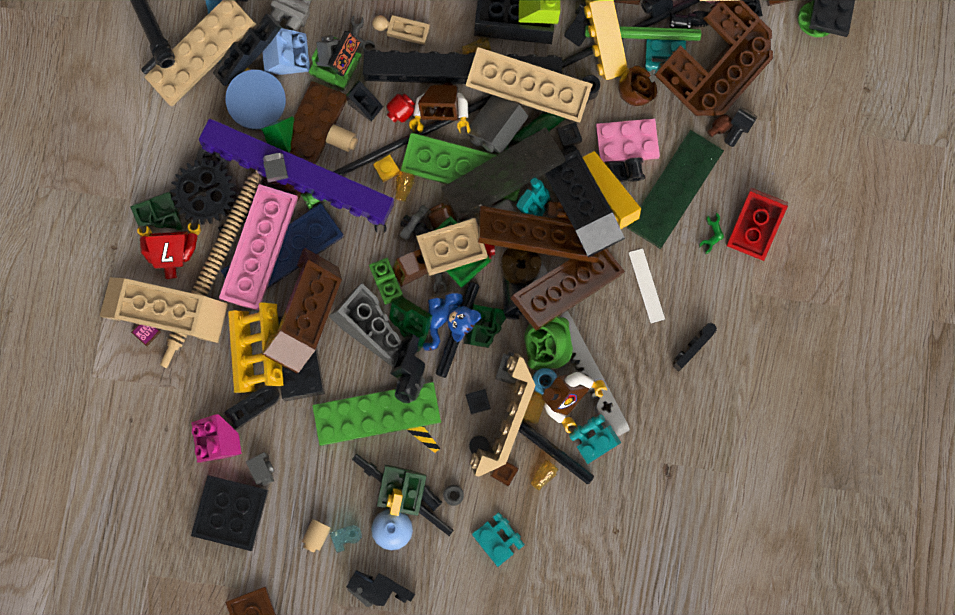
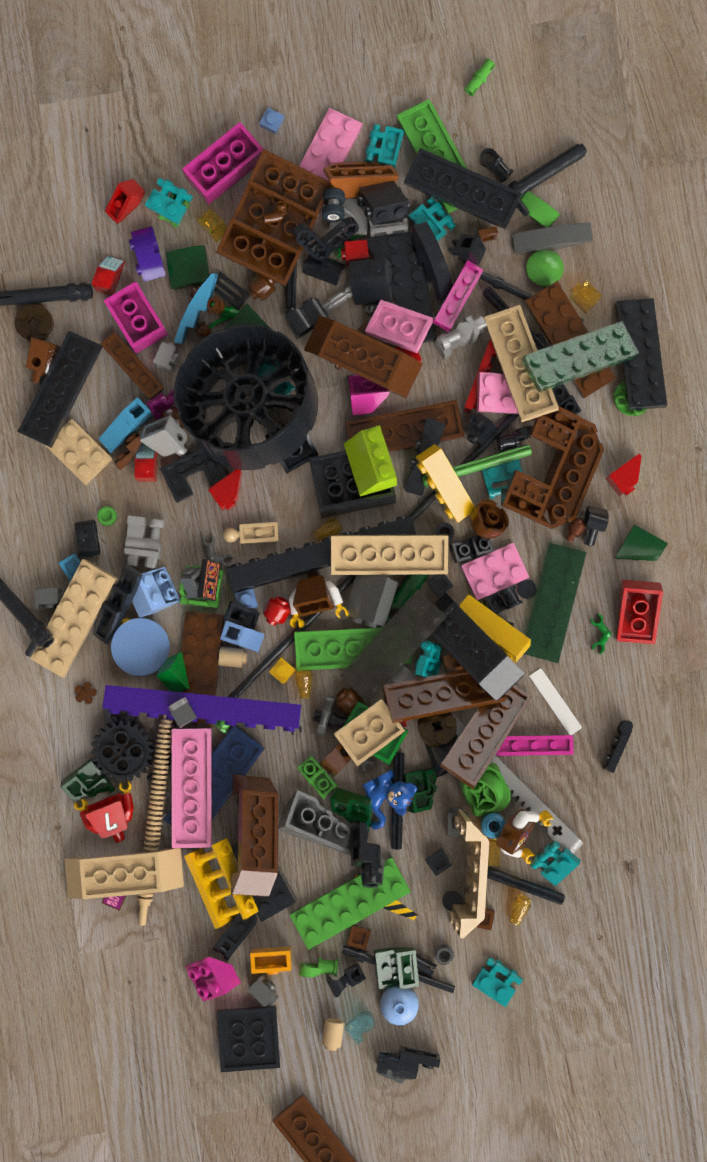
camera: 10 degrees left, 5 degrees up
yellow plate [386,488,403,516] -> none
none -> dark grey brick [34,588,64,610]
none -> reddish brown plant [75,682,97,704]
none -> medium blue slope [220,621,265,653]
none -> medium blue plate [234,588,258,609]
none -> light orange brick [250,946,292,975]
none -> bright green connector [299,957,338,977]
none -> black leg [326,963,366,998]
none -> reddish brown tile [347,925,371,950]
none -> black slope [449,536,494,563]
none -> dark pink plate [495,735,574,756]
none -> black piece [517,580,537,599]
none -> red slope [605,453,642,496]
none -> dark green slope [614,525,668,561]

